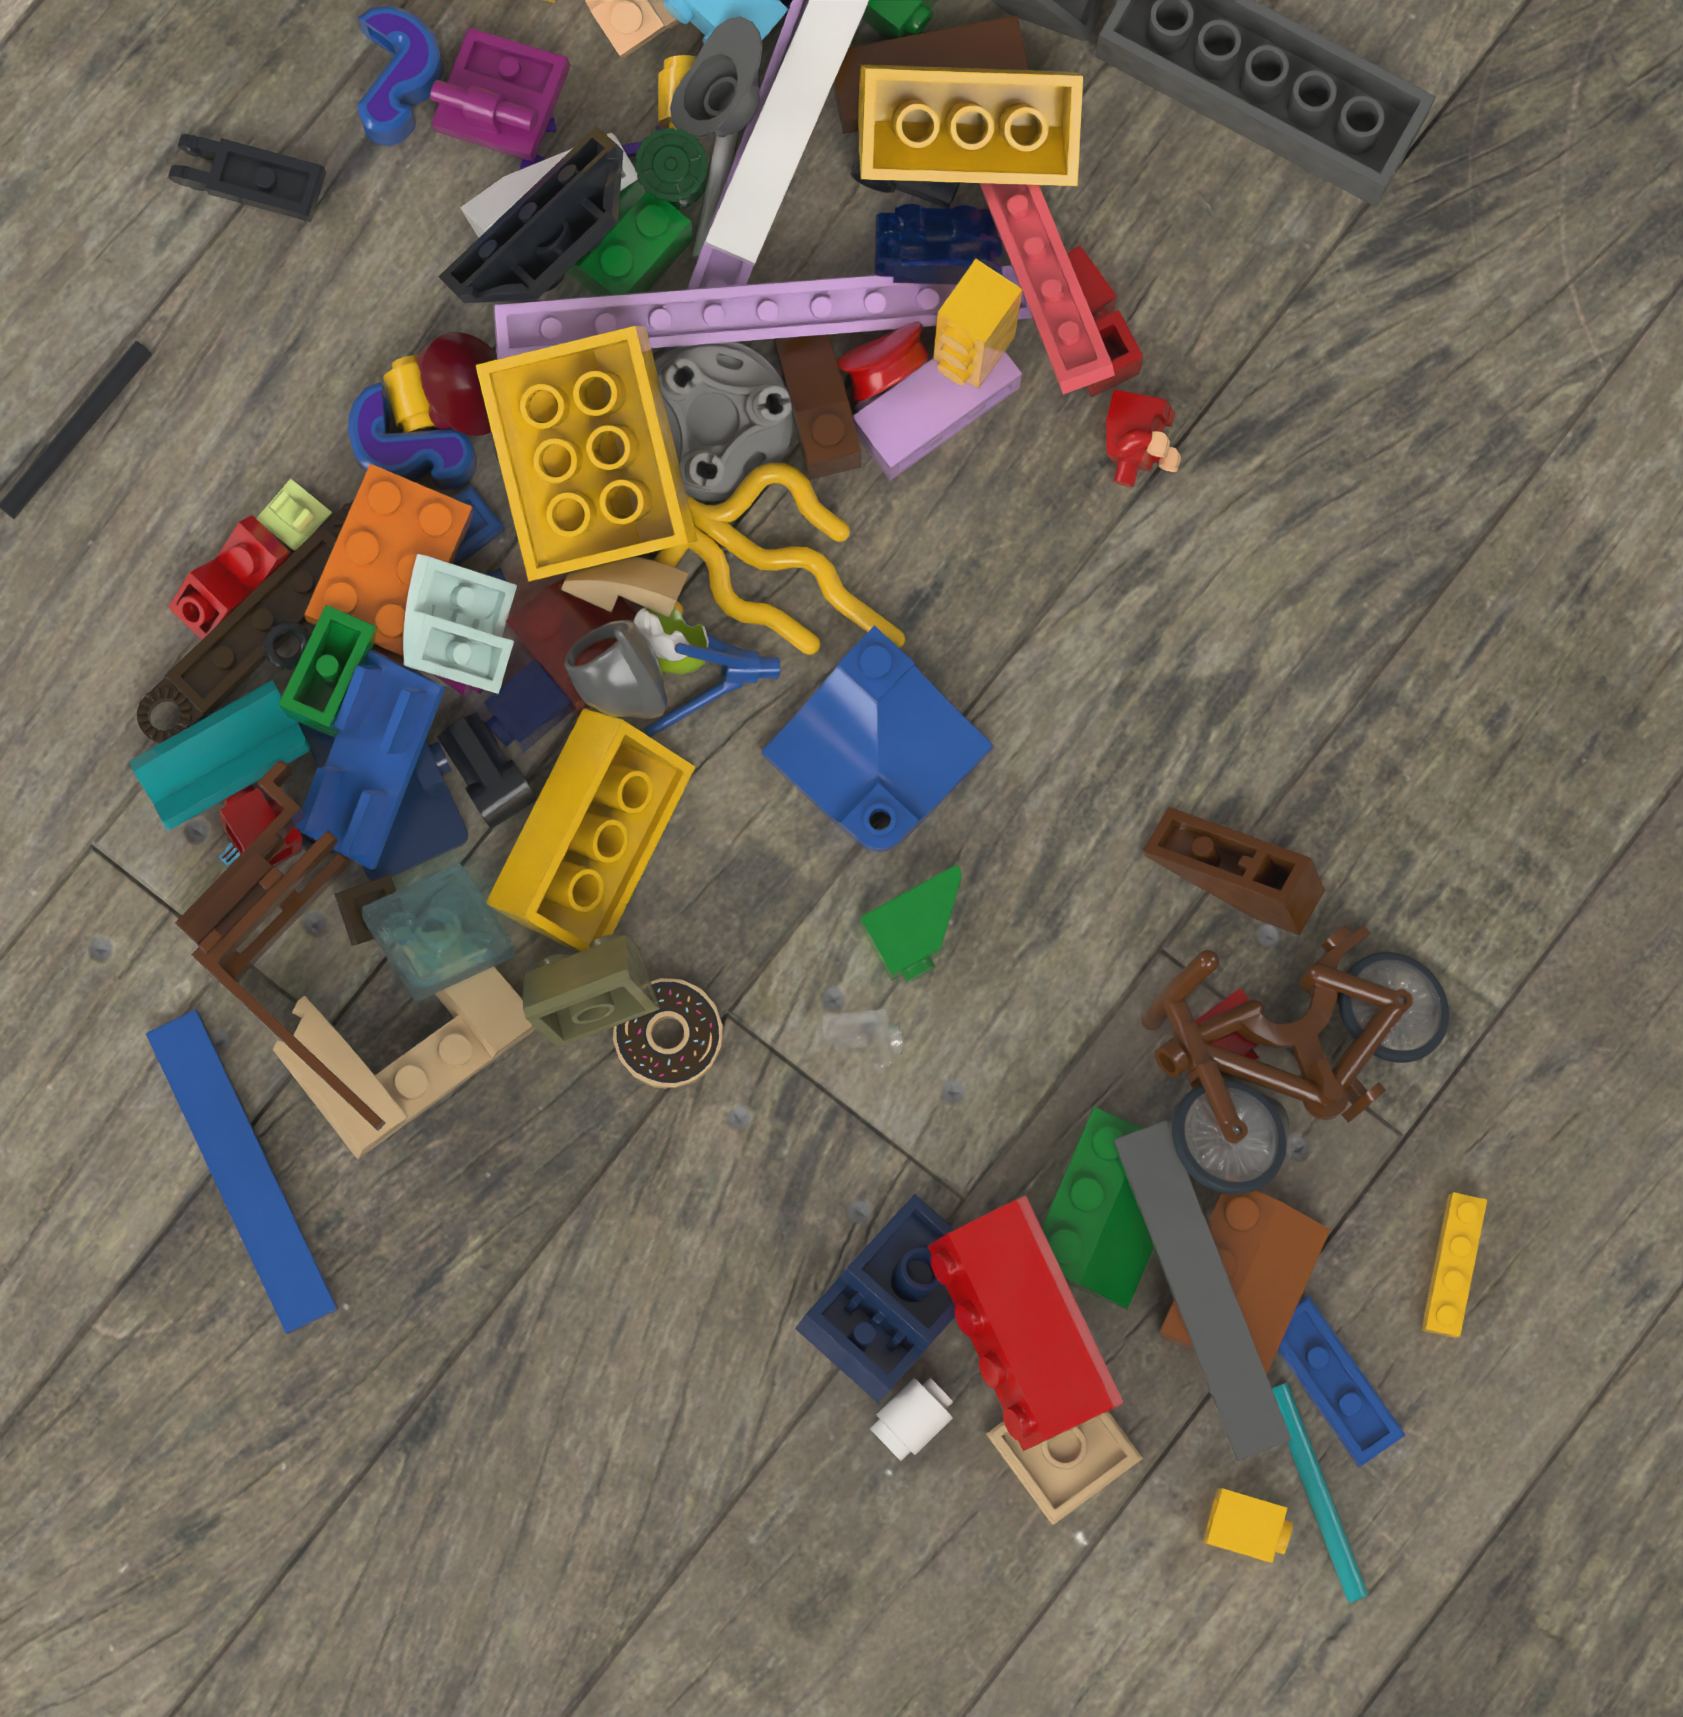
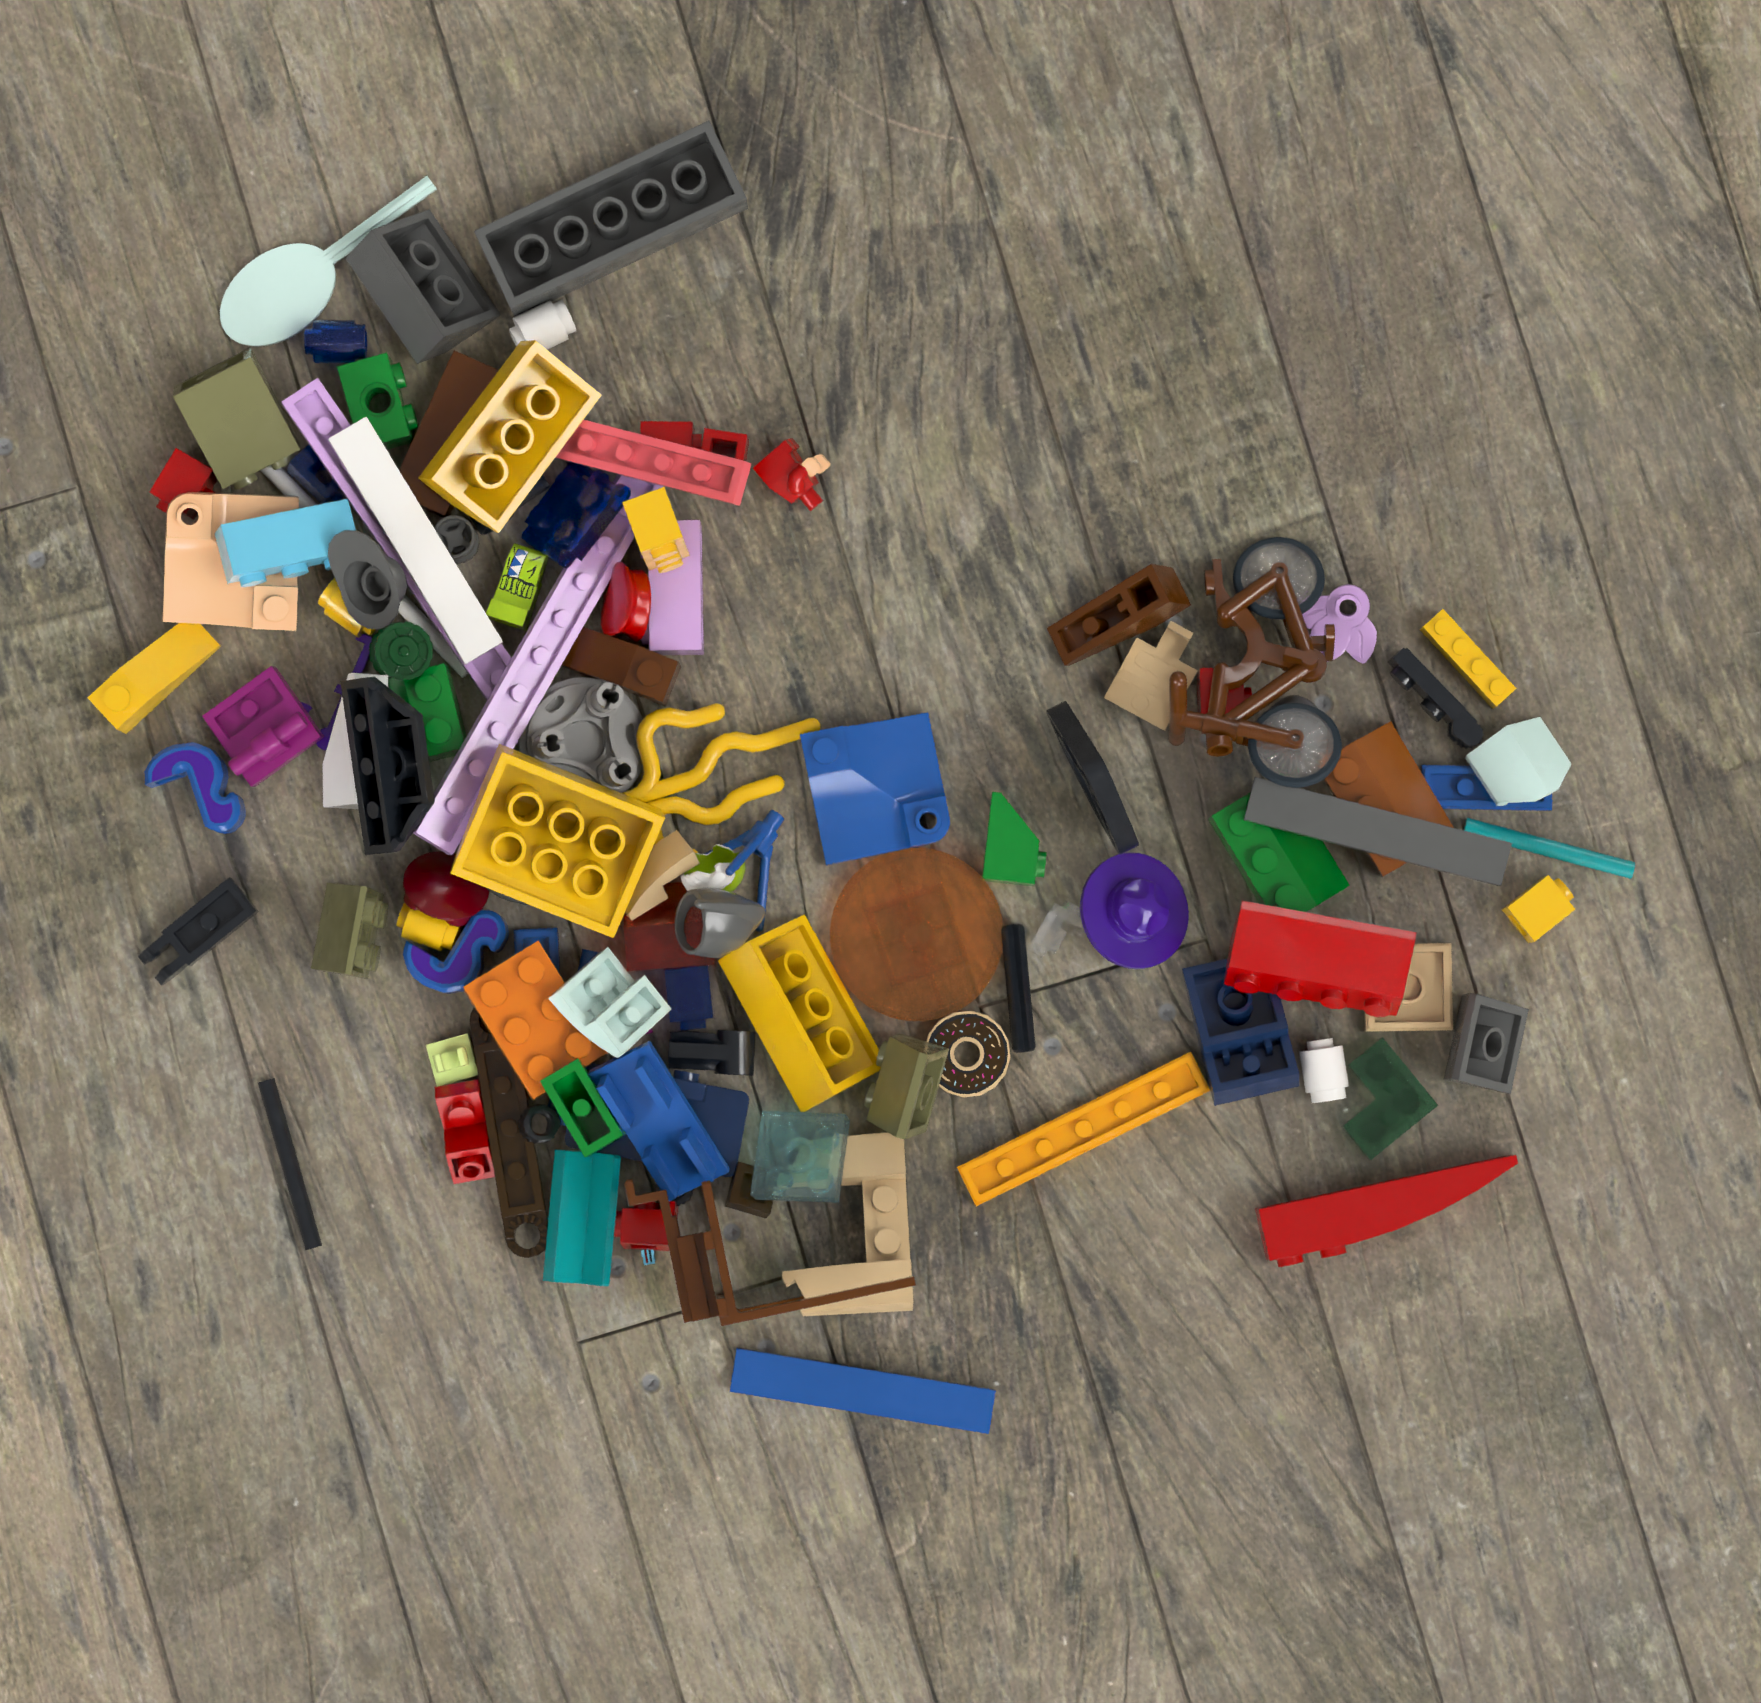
camera: 50 degrees left, 5 degrees up
none -> olive slope [311,883,389,979]
none -> dark grey wheel [434,515,480,564]
none -> lime leg [486,543,548,631]
none -> white brick [509,300,576,349]
none -> clear orange plate [830,848,1003,1022]
none -> light orange tile [957,1052,1210,1206]
none -> black axle [1001,924,1036,1053]
none -> black beam [1046,701,1139,855]
none -> dark purple hat [1080,853,1189,969]
none -> tan piece [1104,621,1198,731]
none -> red slope [1255,1155,1518,1267]
none -> lavender plate [1302,584,1377,664]
none -> clear green plate [1341,1037,1438,1160]
none -> black hinge [1388,648,1484,749]
none -> dark grey slope [1444,993,1529,1094]
none -> light aqua slope [1465,717,1571,806]

